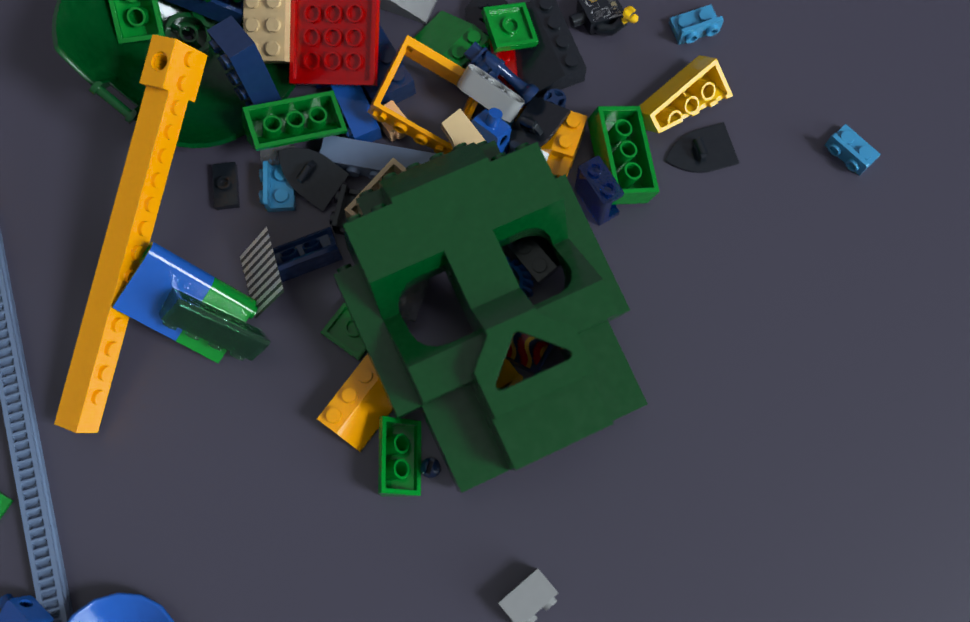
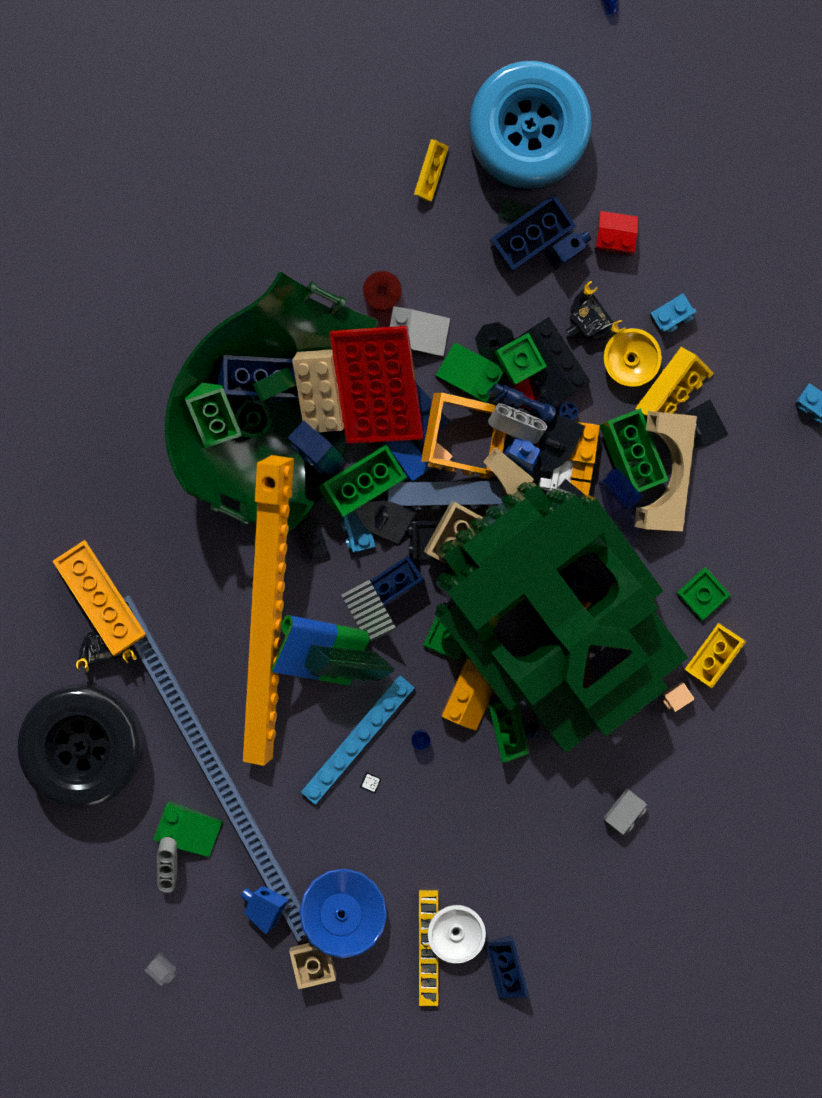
camera: 20 degrees left, 15 degrees up
none -> dark azure plate [301,675,415,804]
none -> sticker [360,772,382,794]
none -> clear blue wheel [411,729,430,750]
none -> yellow dish [603,328,662,387]
none -> tan arch [634,411,697,531]
none -> light nougat brick [662,682,694,712]
none -> green tile [676,567,731,621]
none -> yellow slope [685,623,746,688]

